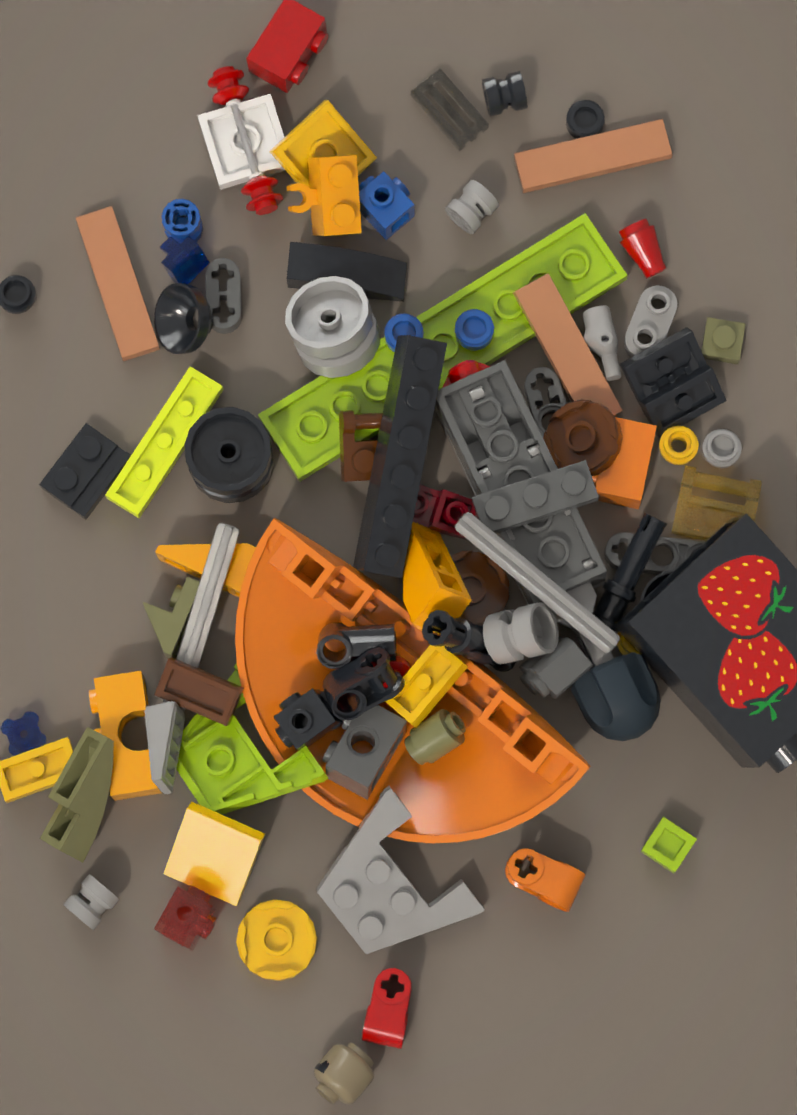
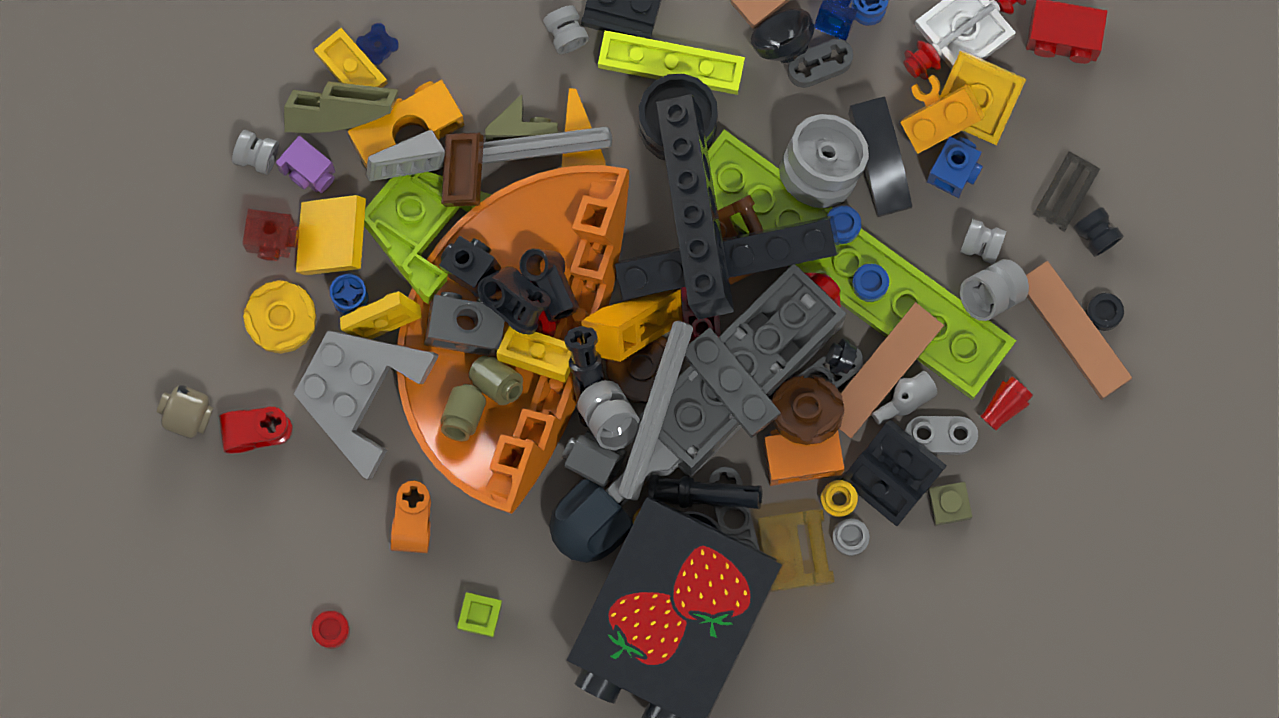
camera: 65 degrees right, 0 degrees up
none -> medium lavender brick [276,136,335,193]
none -> red tile [312,611,350,649]
none -> blue wheel [330,274,369,315]
none -> yellow plate [340,291,421,339]
none -> olive brick [440,384,486,441]
none -> light grey wheel [543,5,590,54]
none -> black brick [656,94,734,320]
none -> black plate [826,338,857,375]
none -> light grey wheel [960,259,1029,321]

